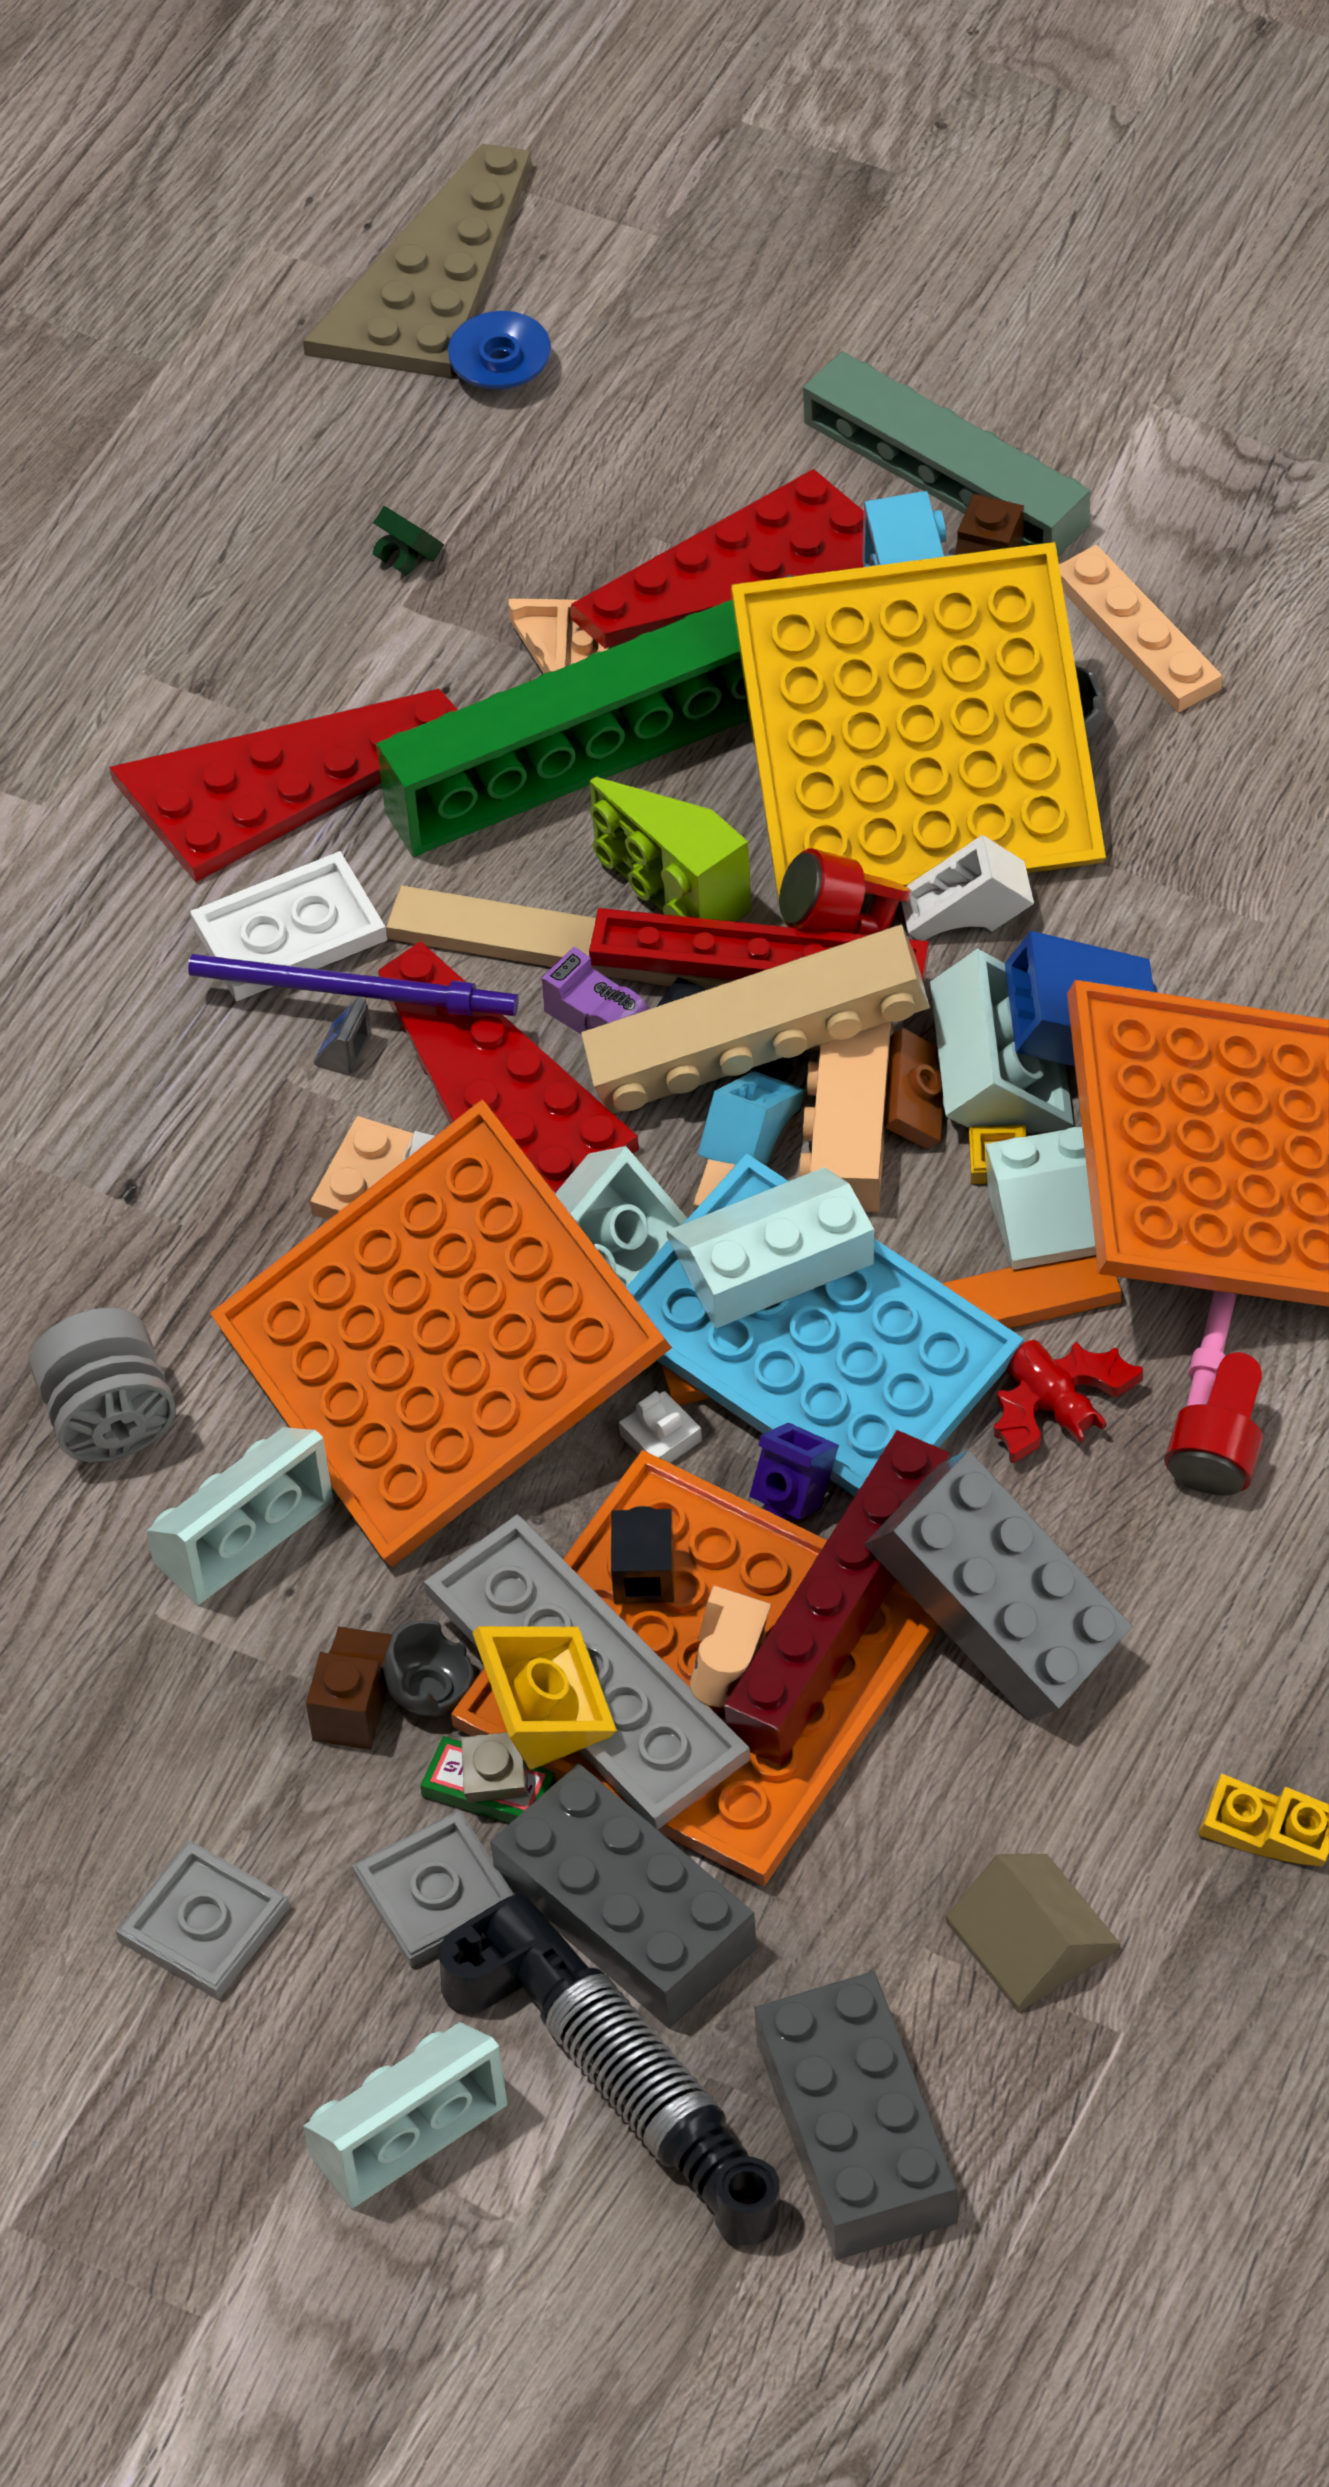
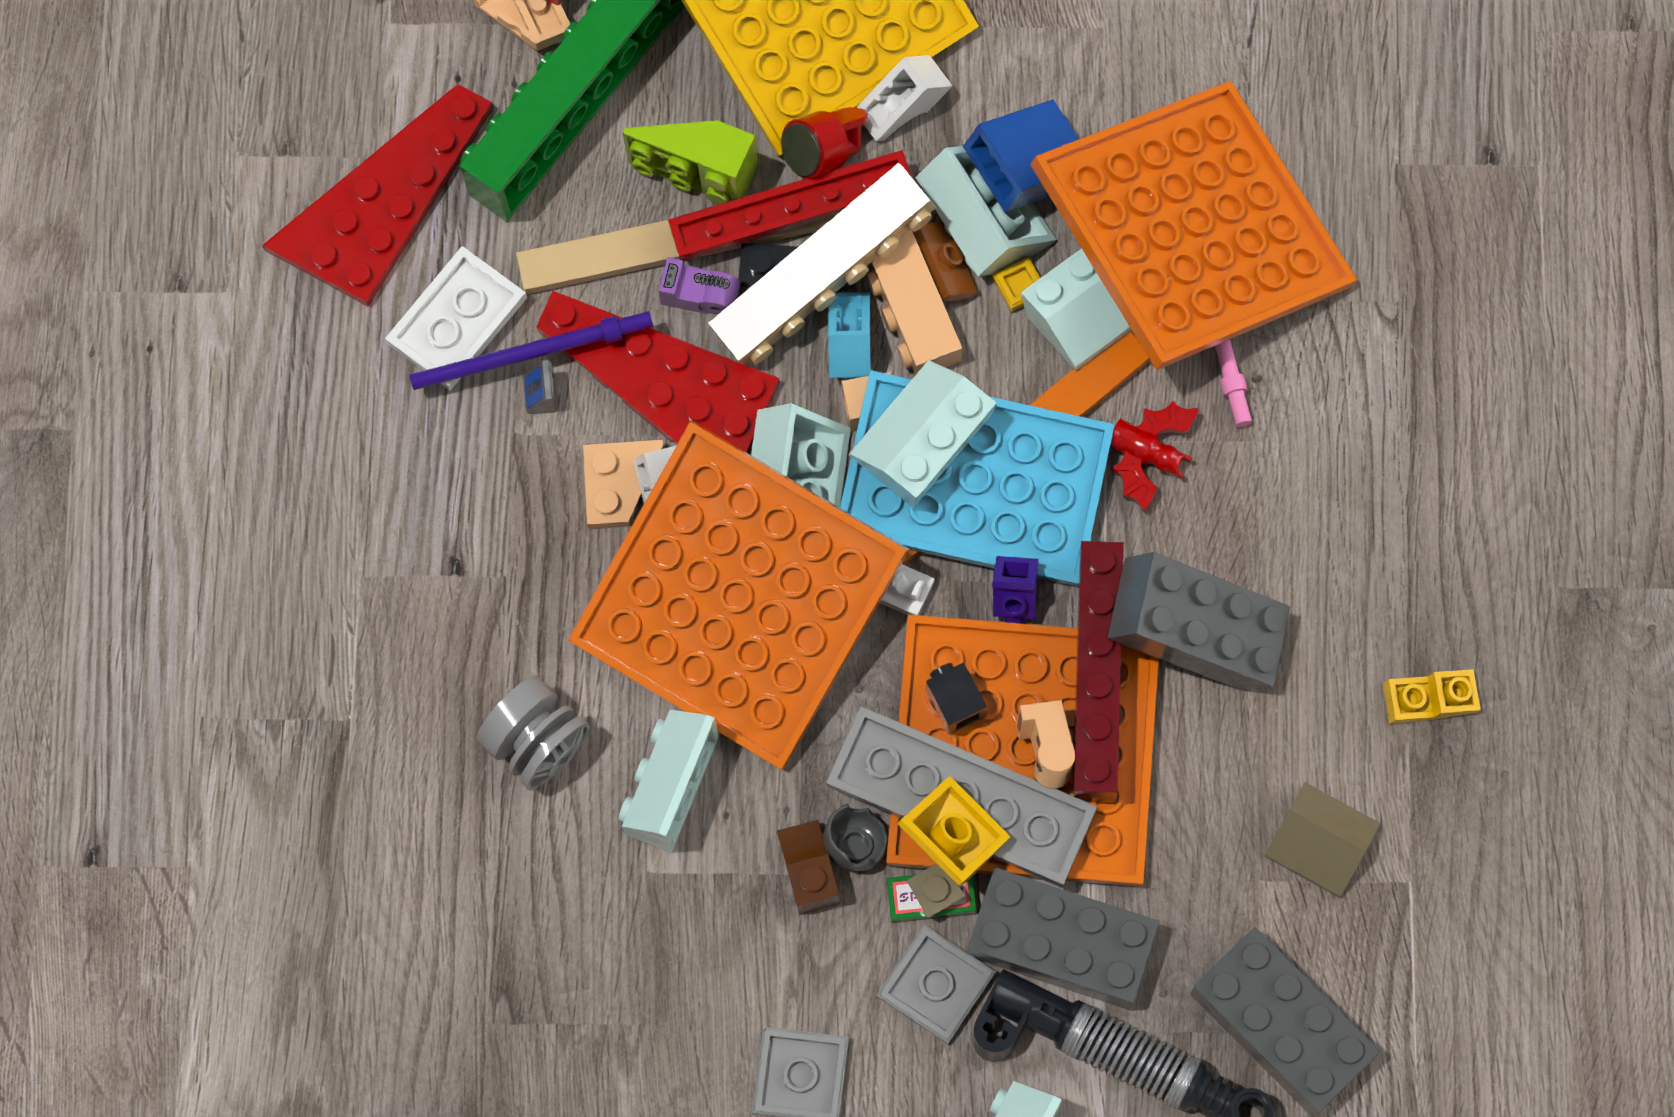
camera: 25 degrees left, 20 degrees up
red piece [1164,1352,1264,1496] -> none

